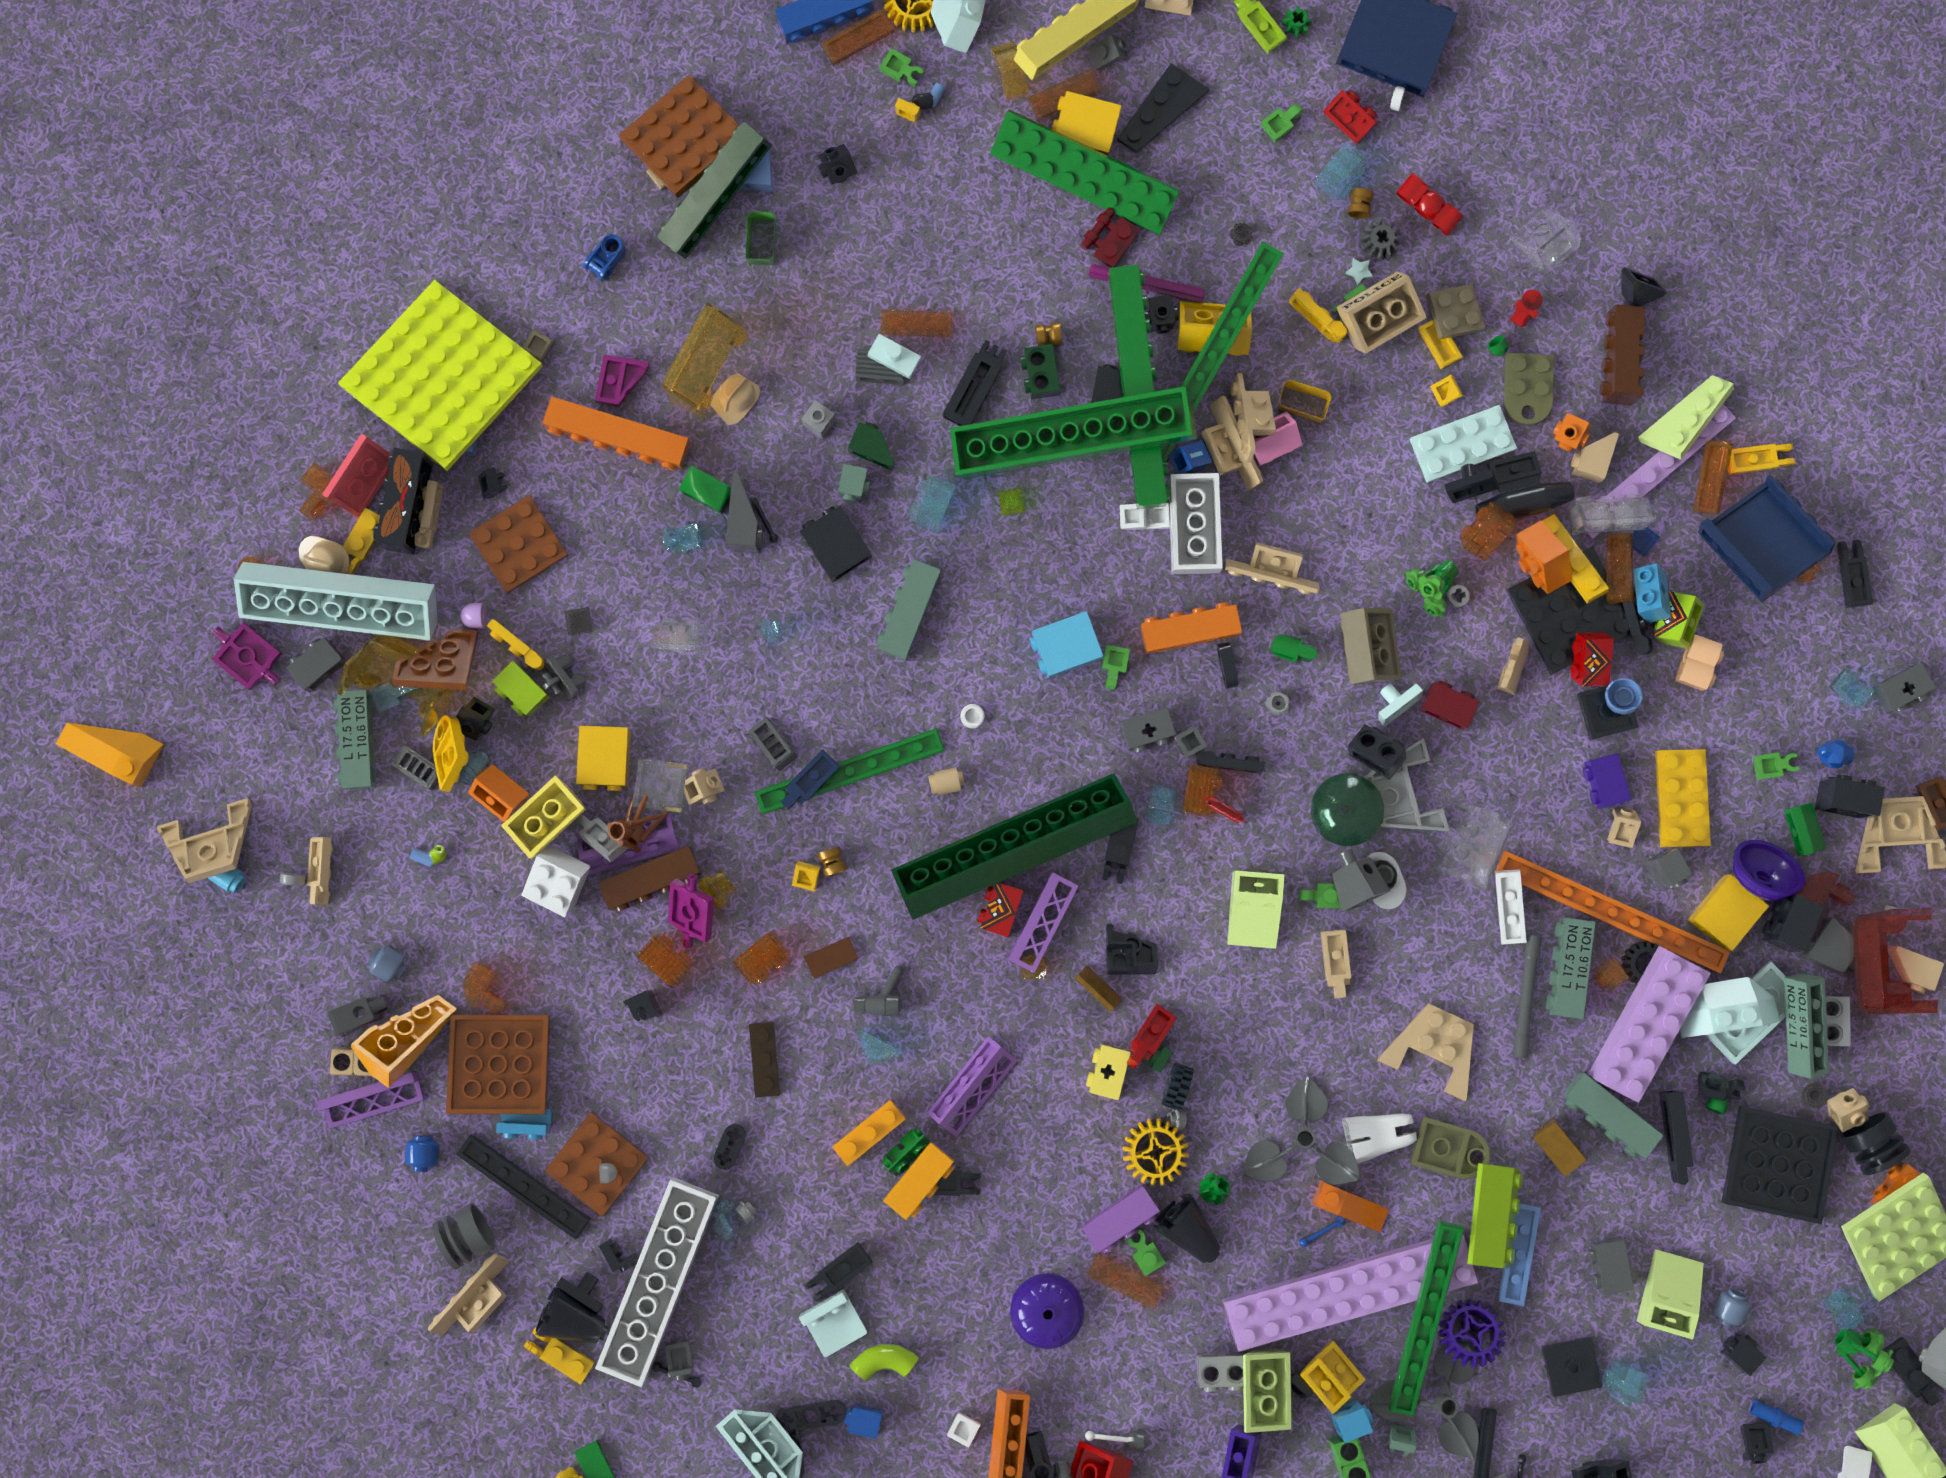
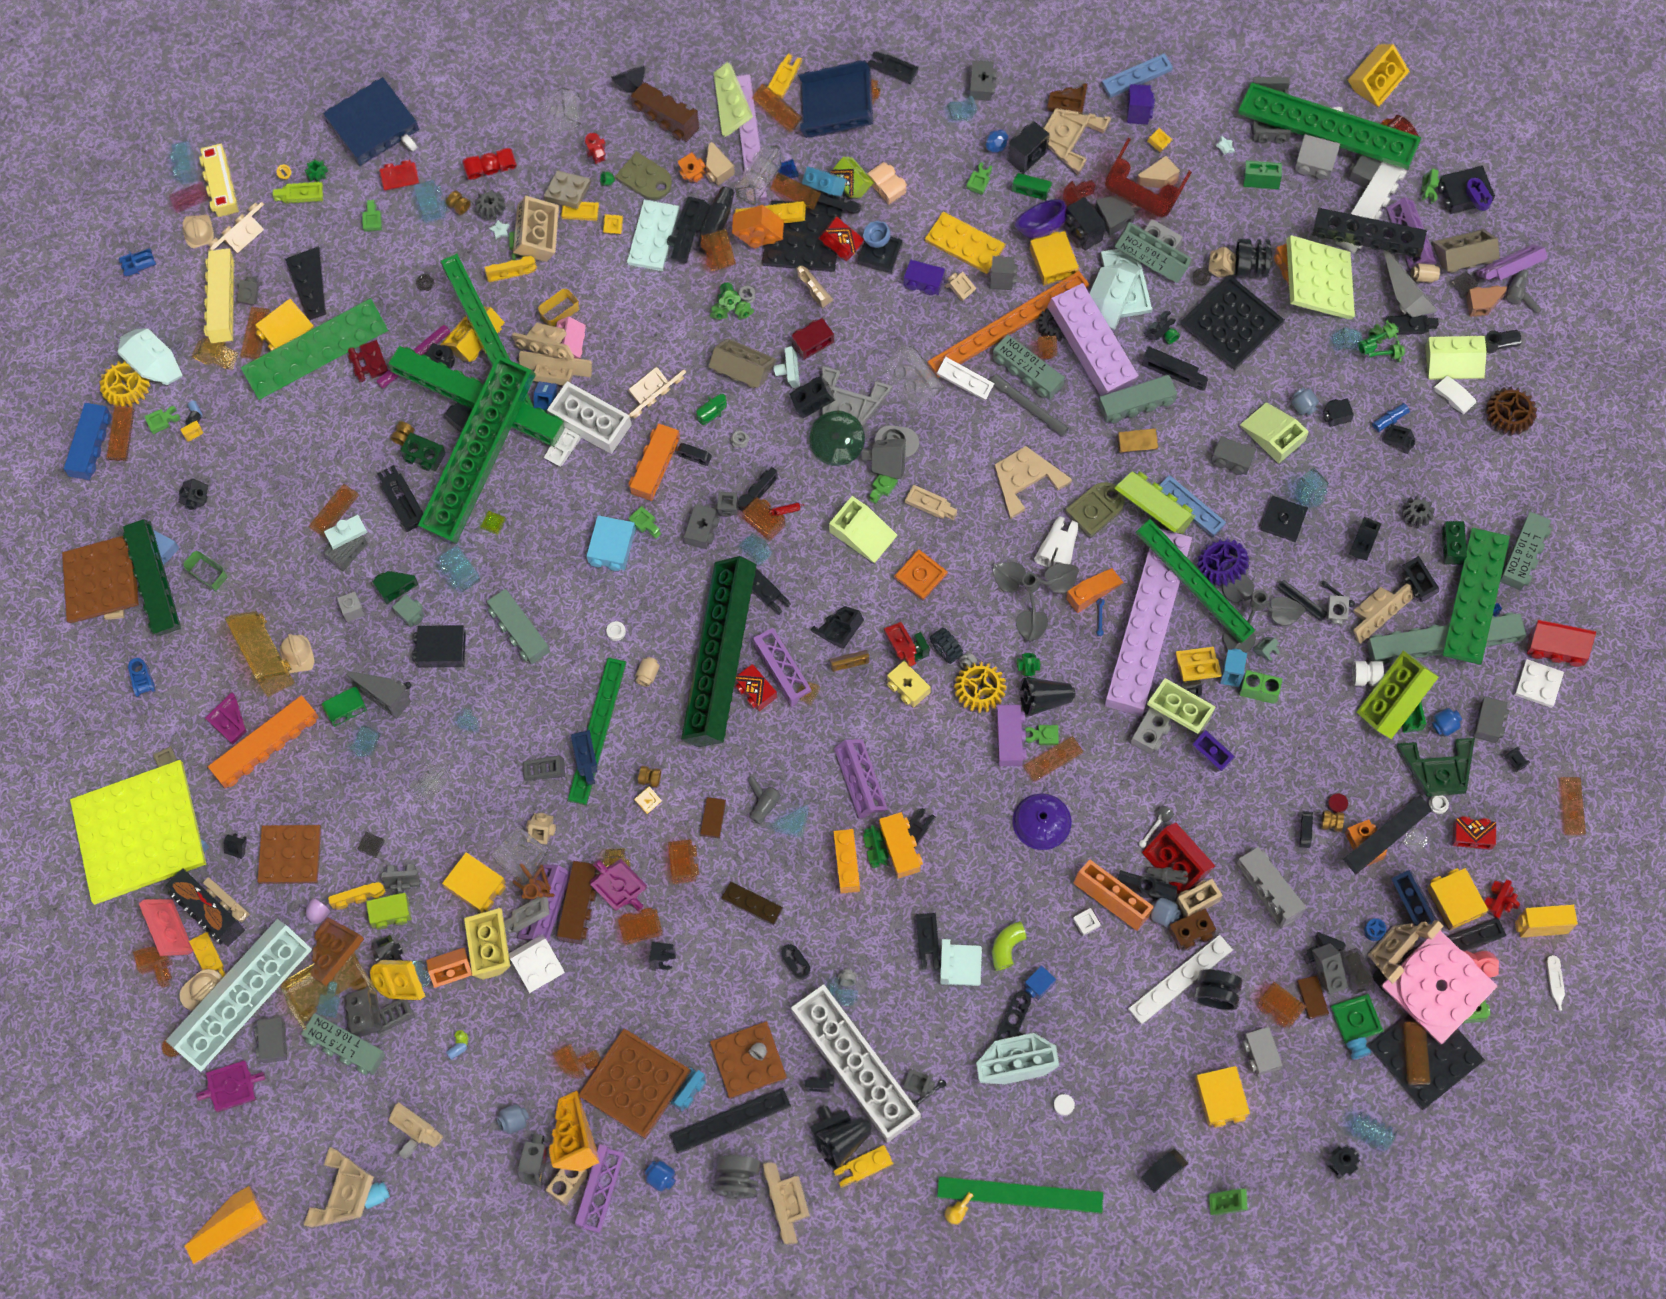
camera: 55 degrees left, 15 degrees down
none -> flat silver brick [345,988,382,1037]
none -> orange plate [894,549,948,601]

